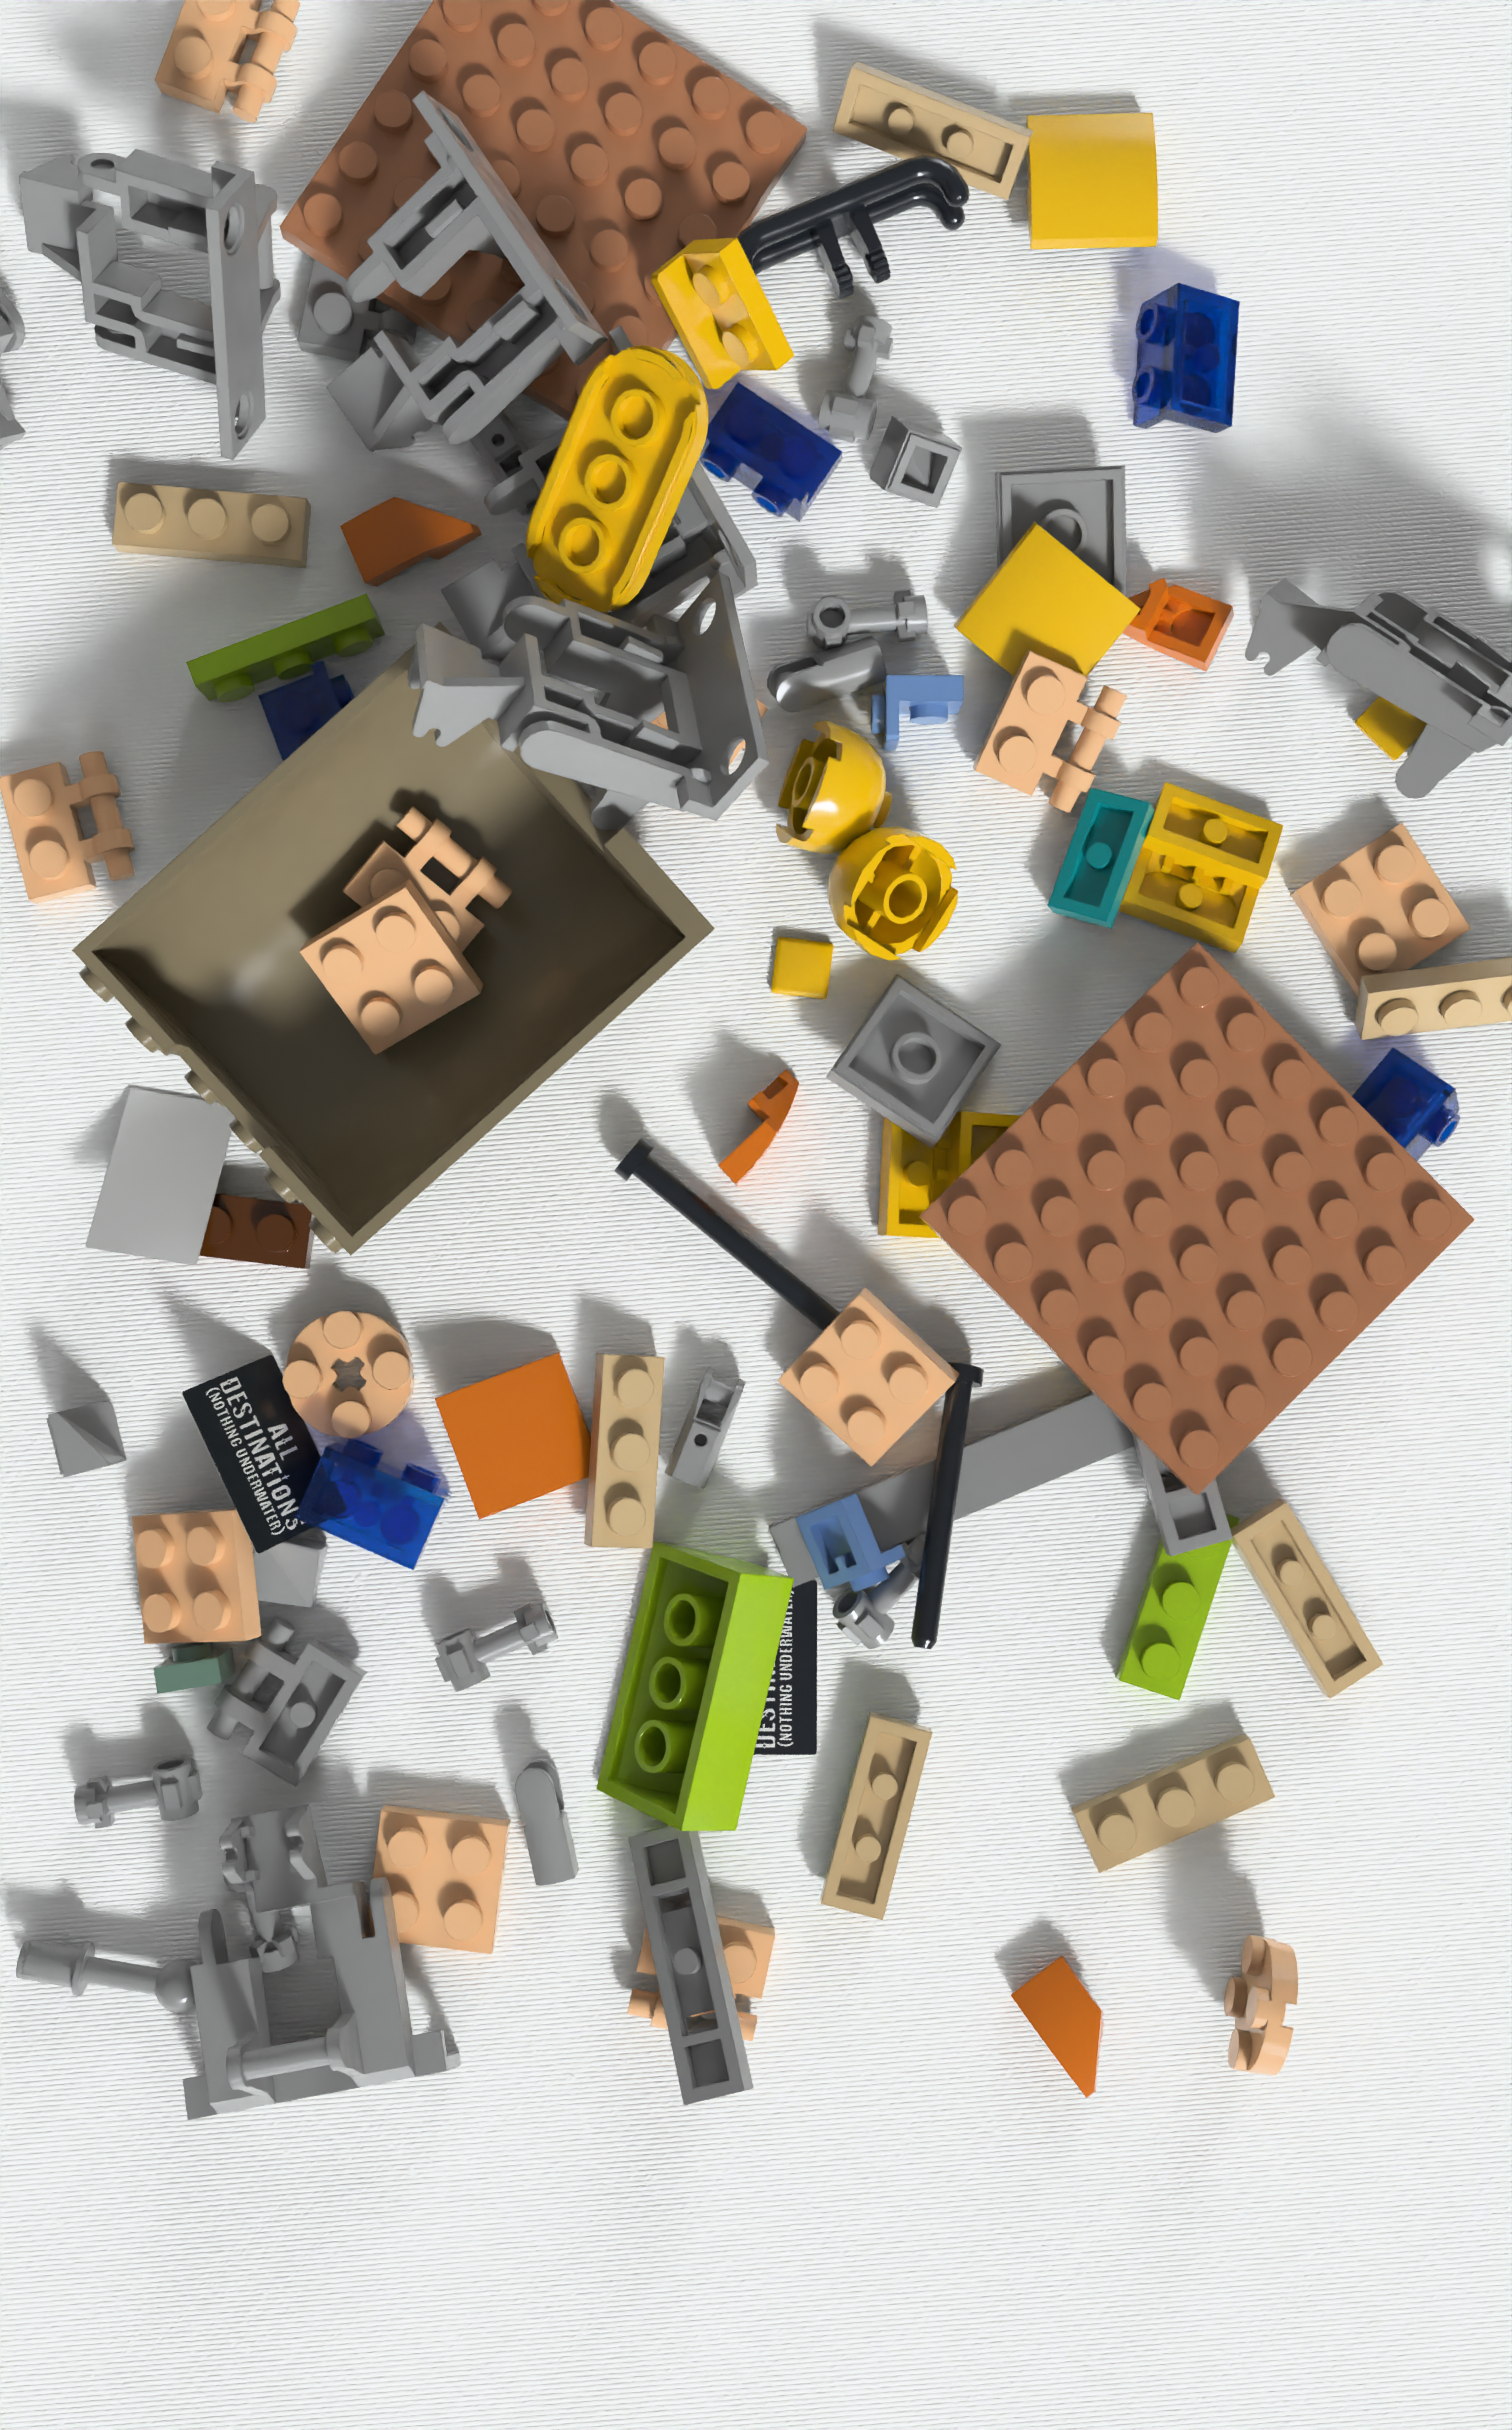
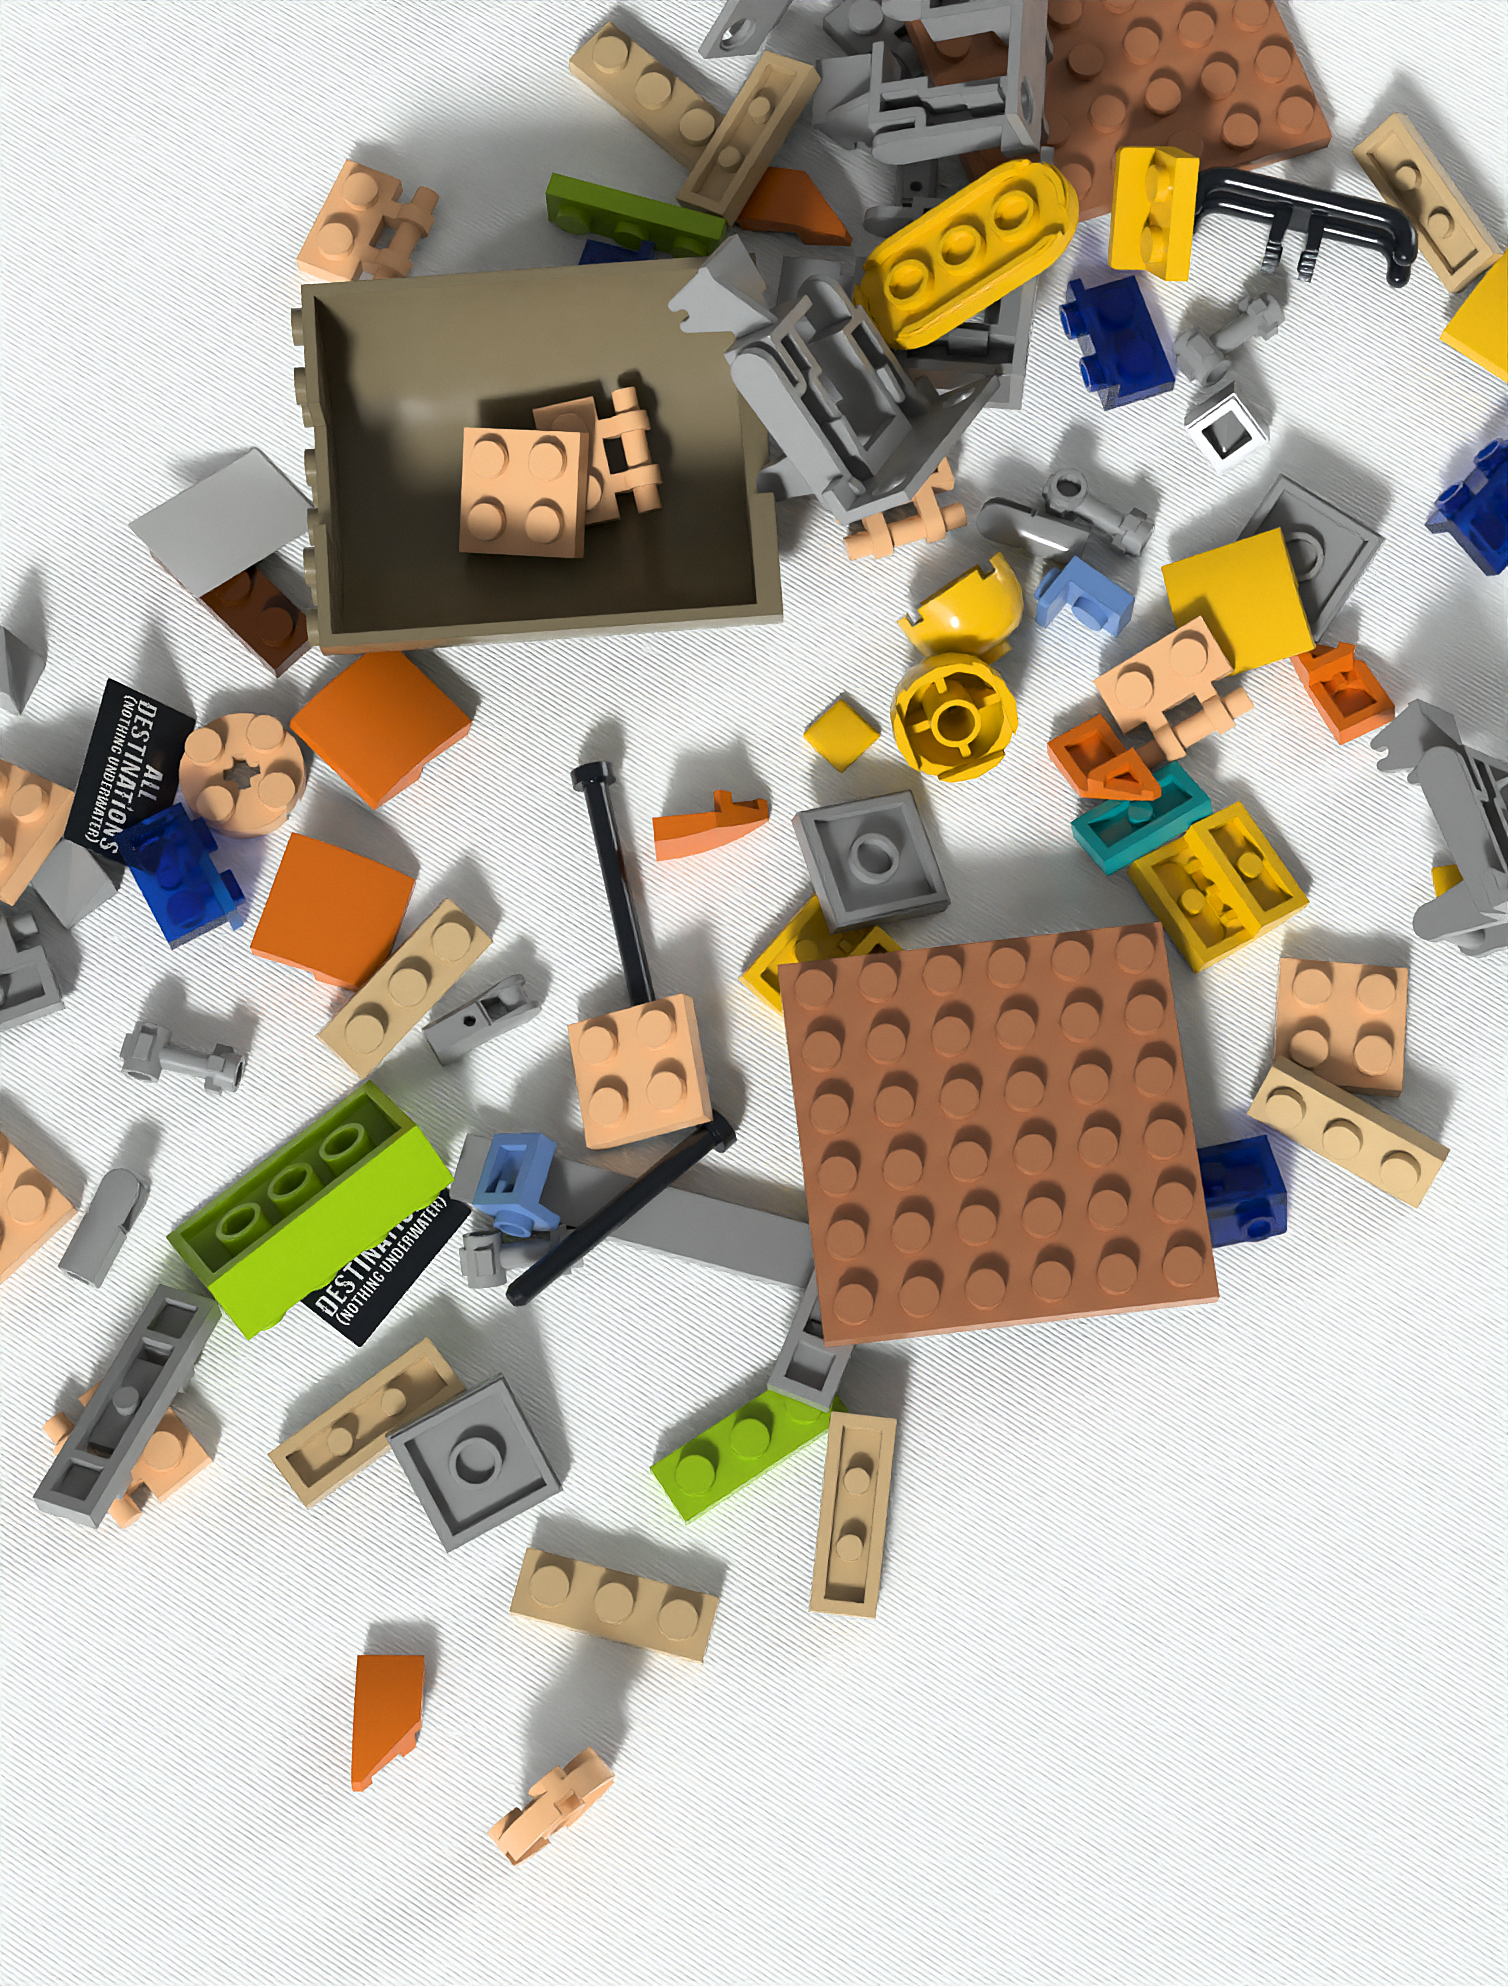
camera: 45 degrees right, 15 degrees down
none -> orange slope [289,651,472,810]
none -> light grey plate [385,1372,564,1554]
none -> tan plate [675,50,821,228]
none -> orange slope [1047,714,1162,801]

